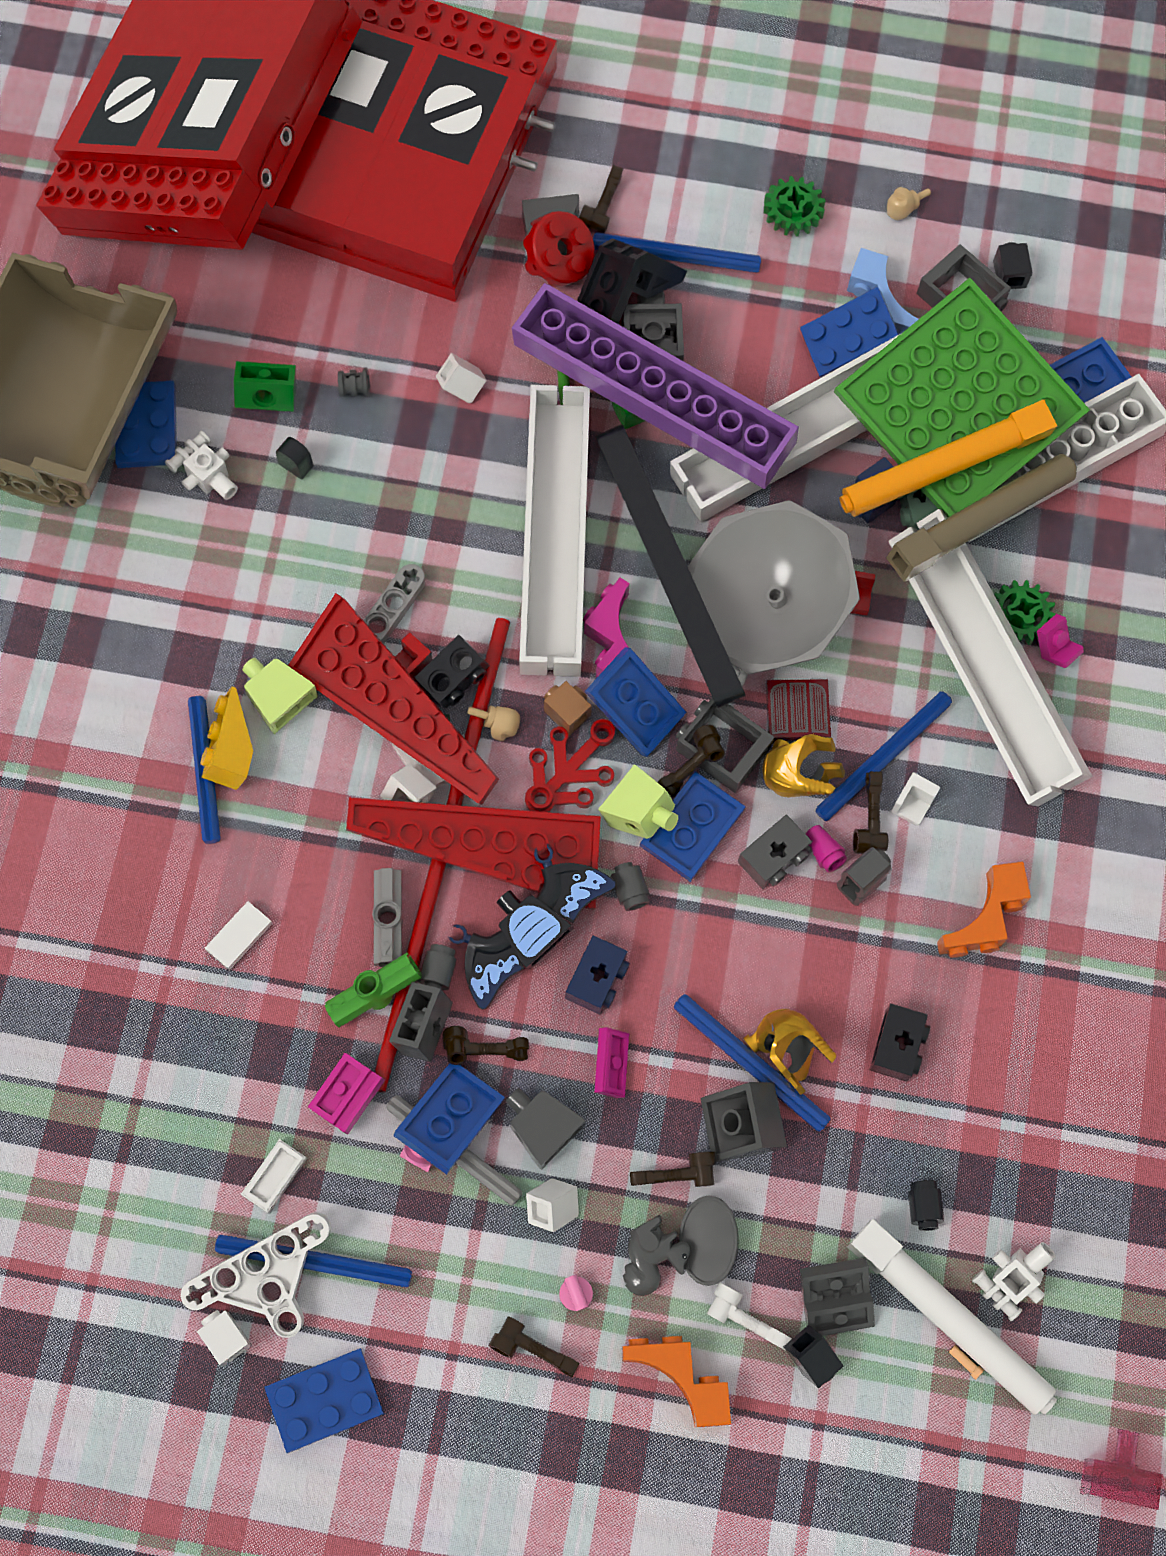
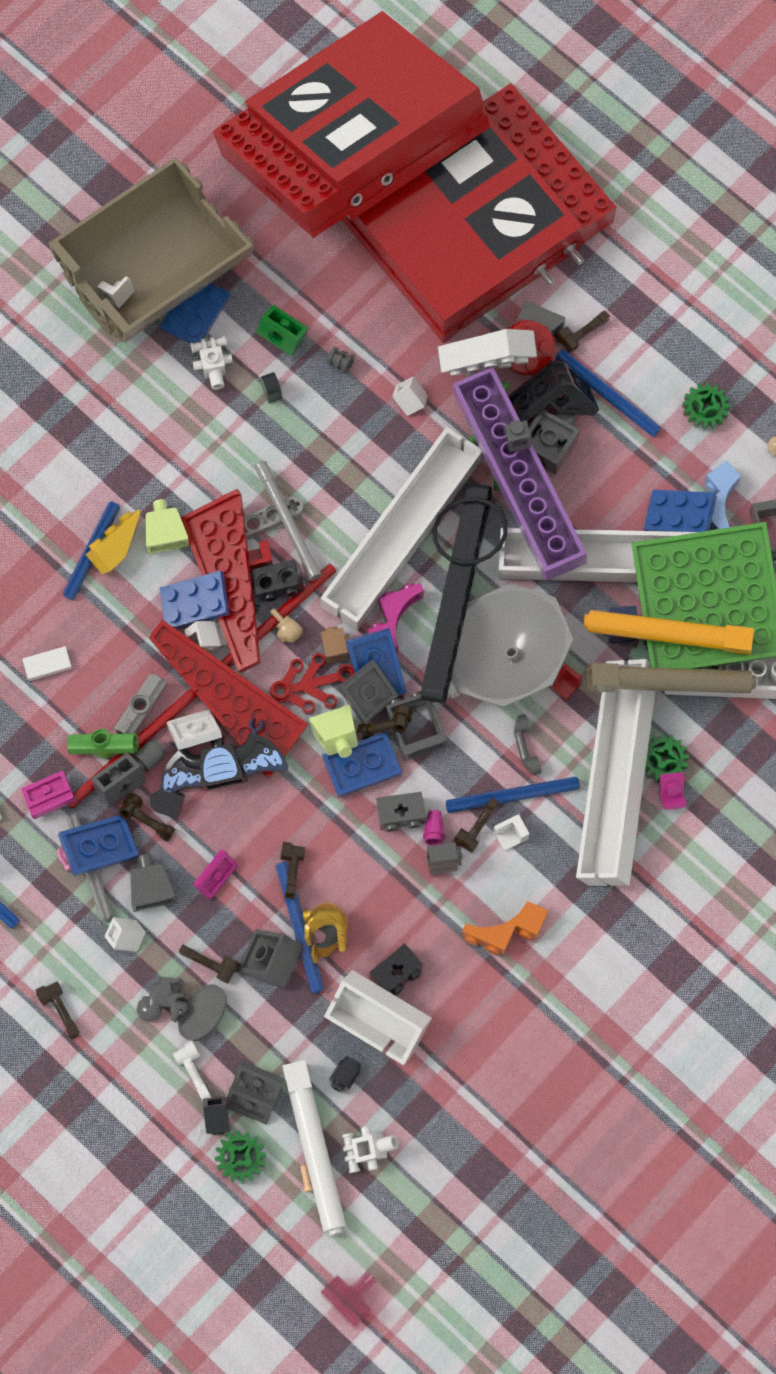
camera: 35 degrees right, 0 degrees up
bright pink plate [559,1275,593,1312] -> none
dark blue brick [565,935,630,1015] -> none
dark grey brick [610,862,650,911] -> none
orange arch [621,1336,731,1428] -> none
pearl gold piece [762,734,845,798] -> none
tile [766,679,831,741] -> none
none -> white panel [97,276,135,309]
none -> black piece [150,788,185,818]
none -> plate [160,570,230,630]
none -> white tile [167,709,222,750]
none -> green gear [215,1131,266,1184]
none -> light grey piece [254,461,322,581]
none -> dark brown brick [280,842,305,899]
none -> white piece [324,970,432,1065]
none -> dark grey plate [337,660,399,724]
none -> black piece [433,497,507,565]
none -> white brick [438,329,537,377]
none -> dark grey brick [504,420,531,452]
none -> dark grey bar [514,714,541,775]

